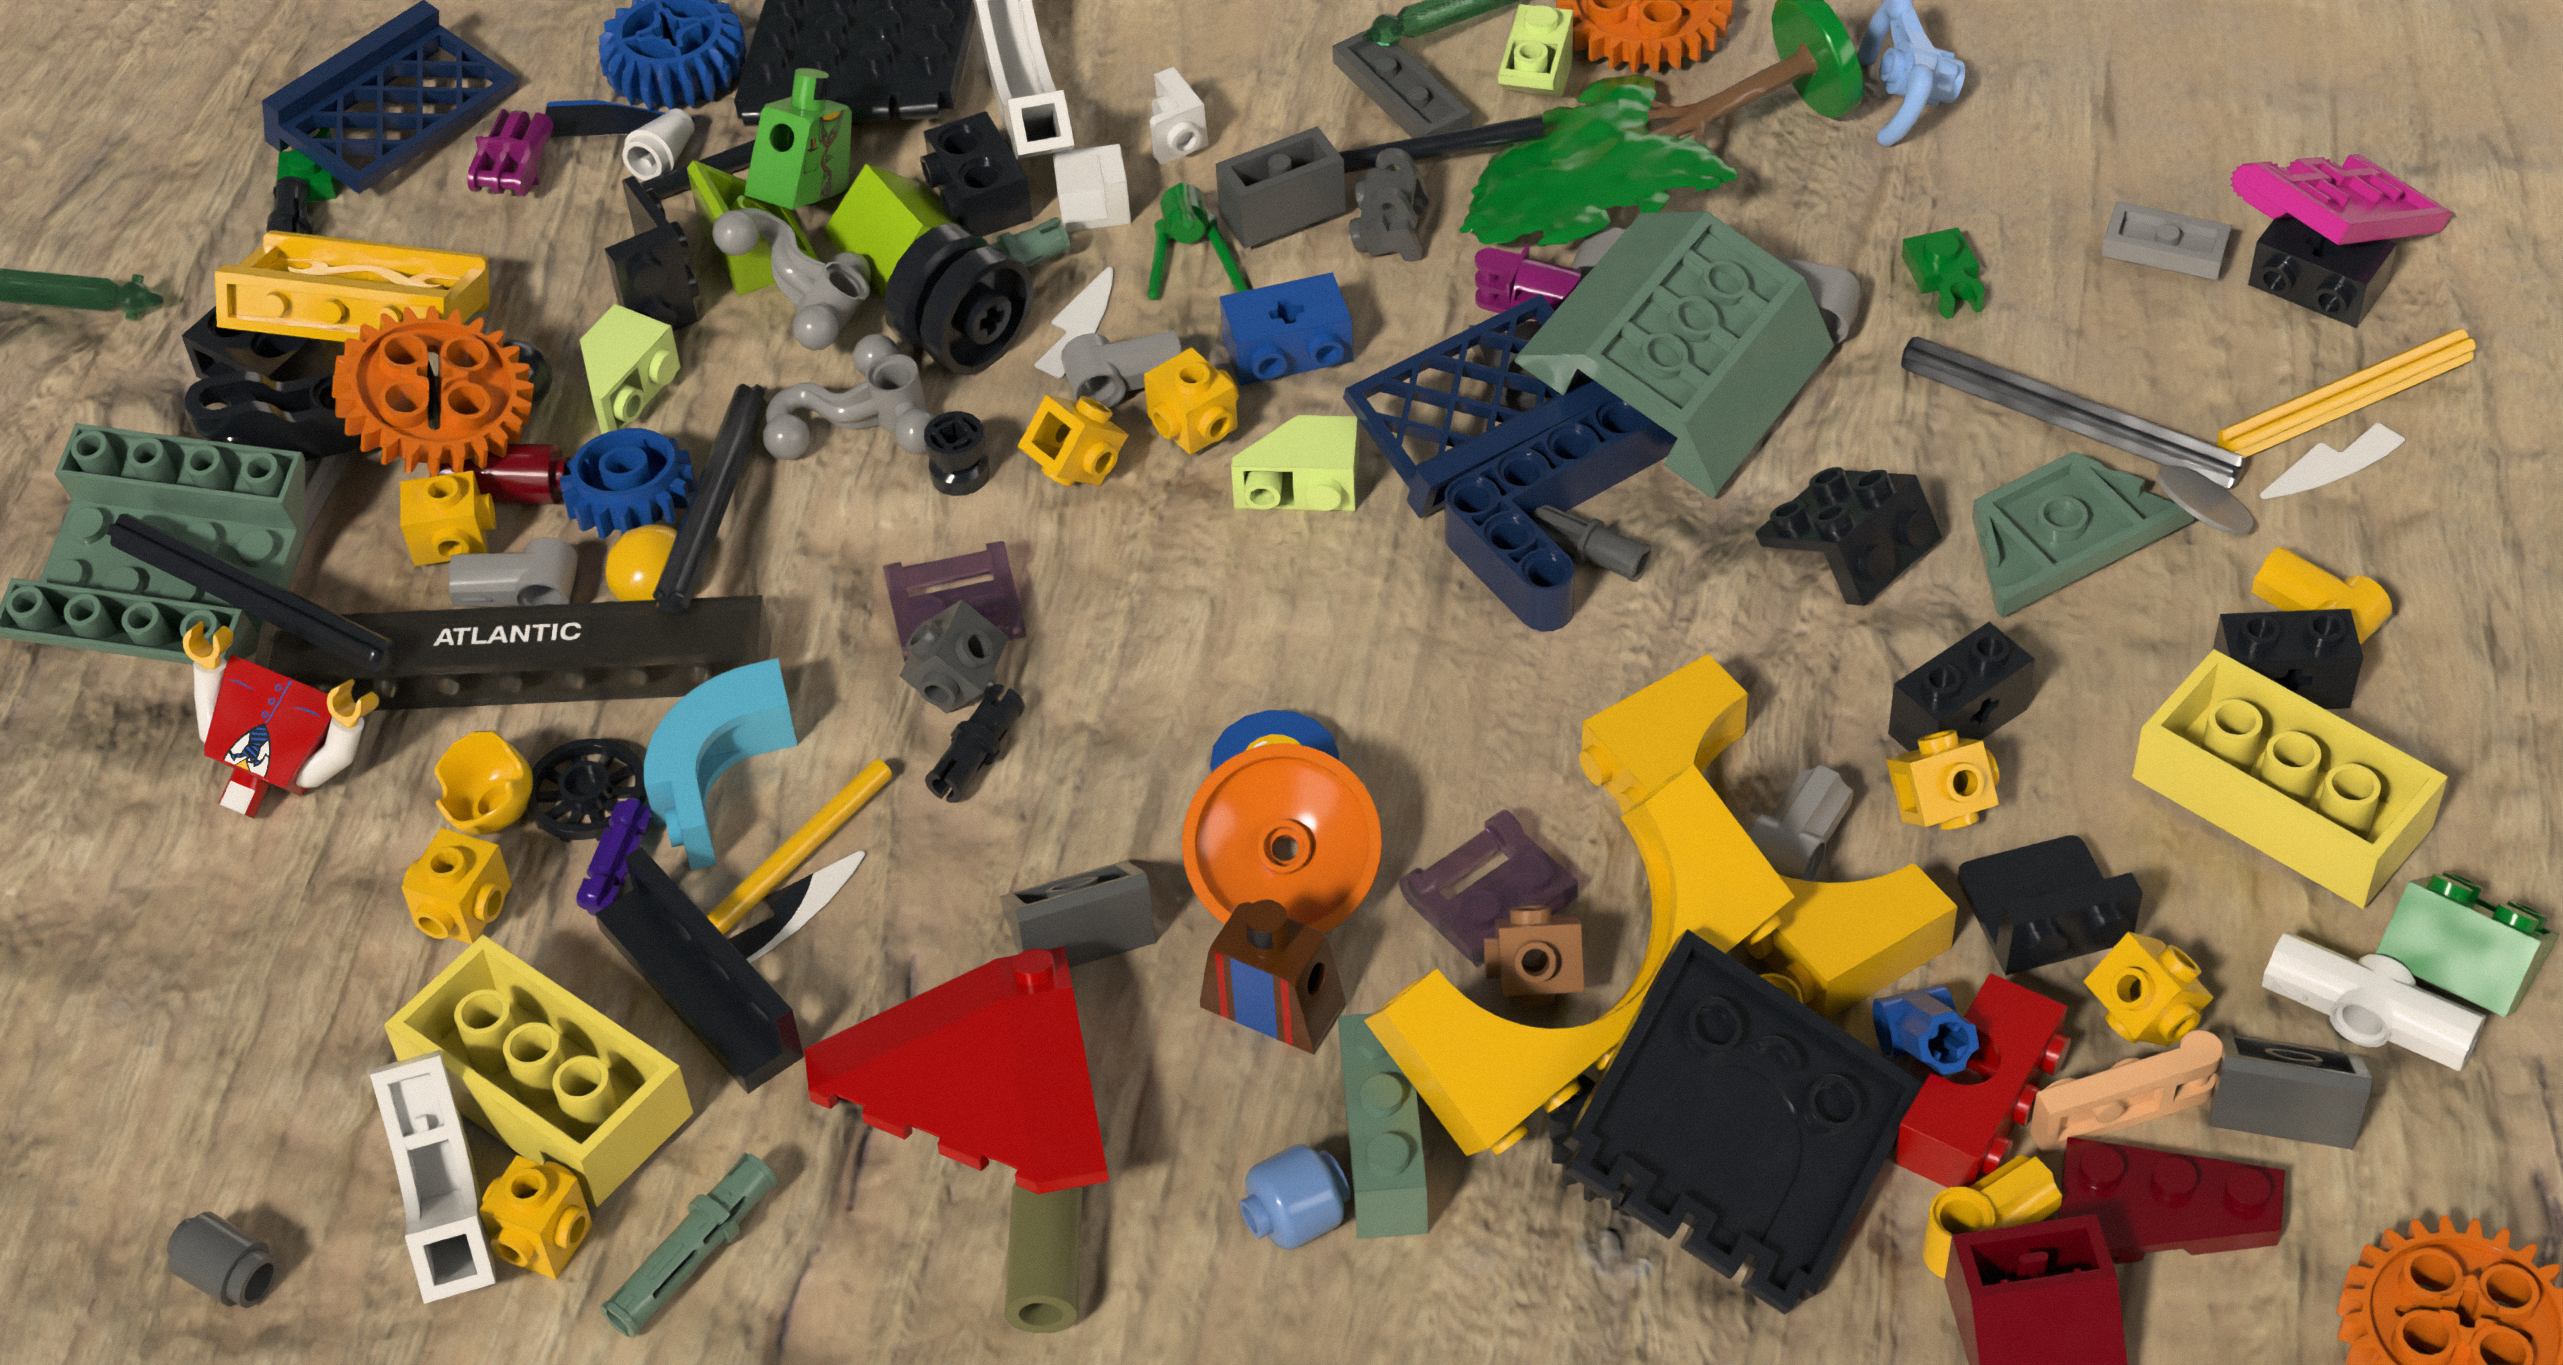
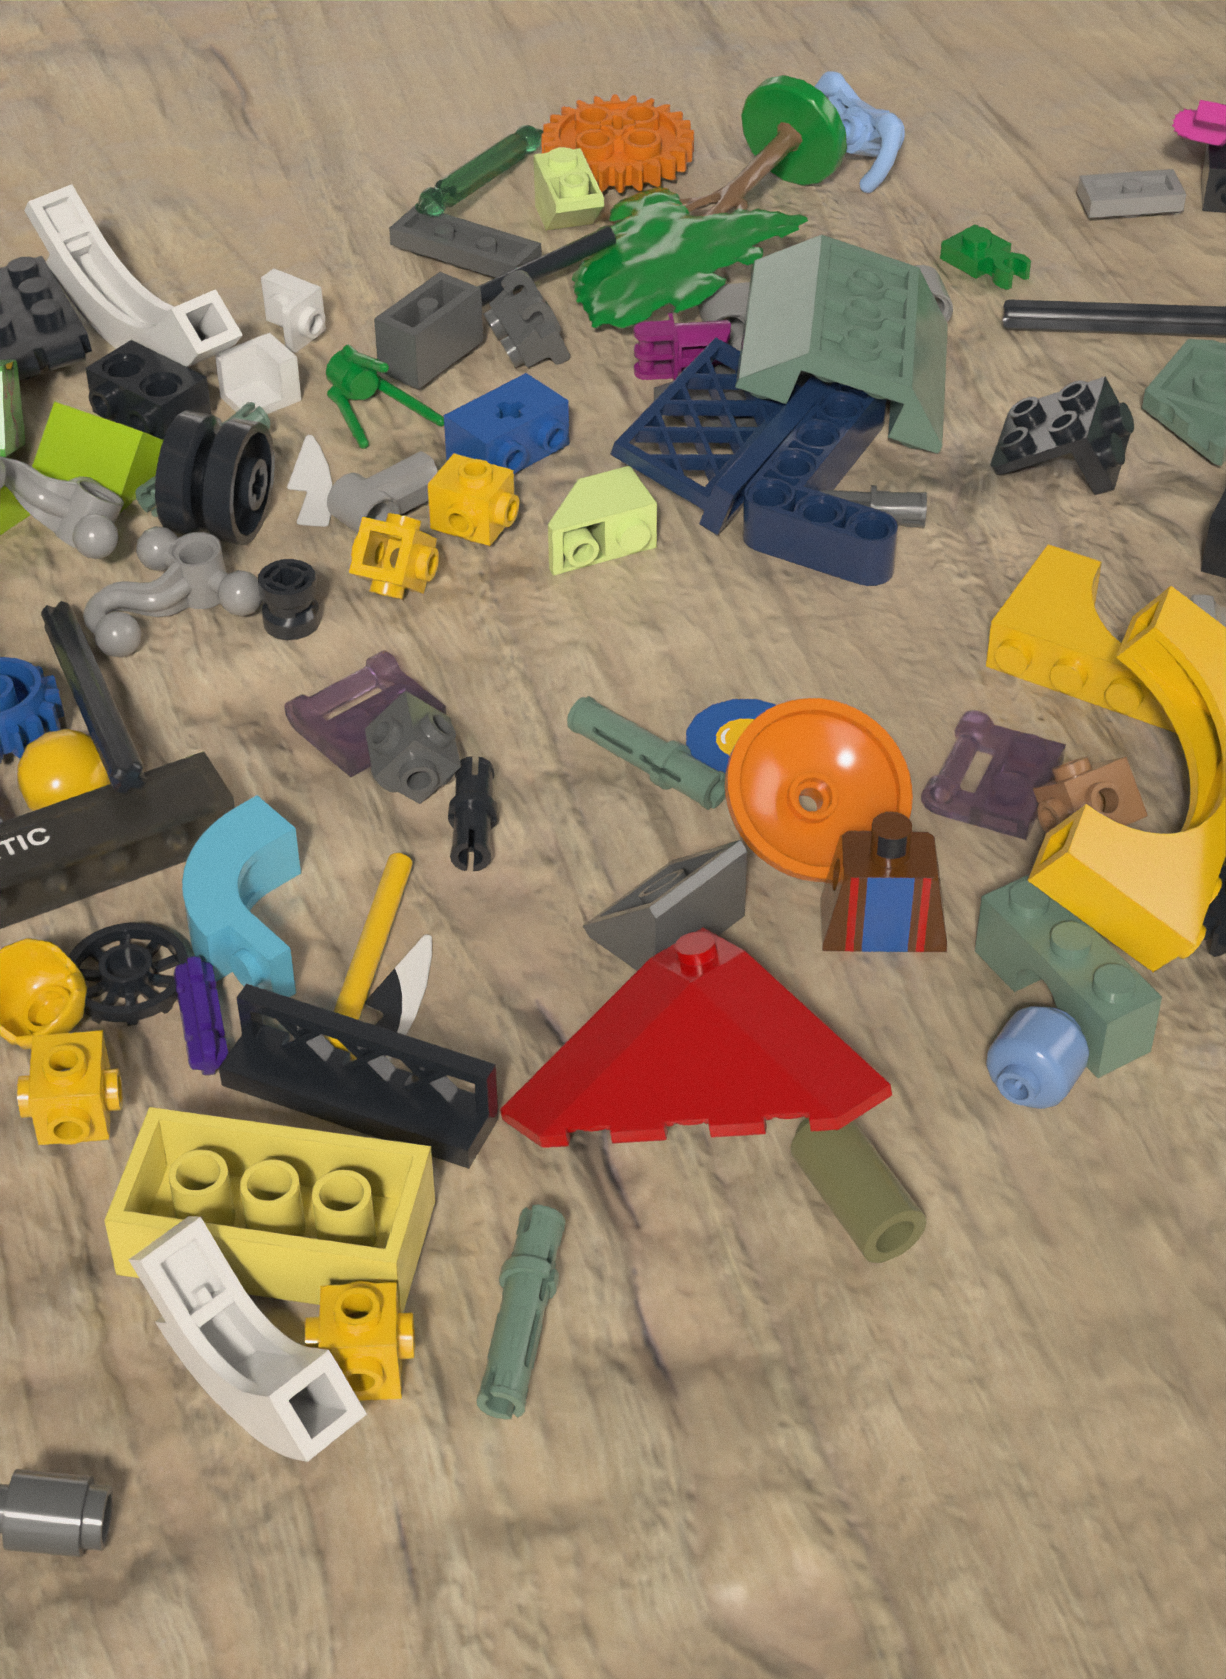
camera: 30 degrees left, 5 degrees down
none -> sand green pin [567,696,726,810]

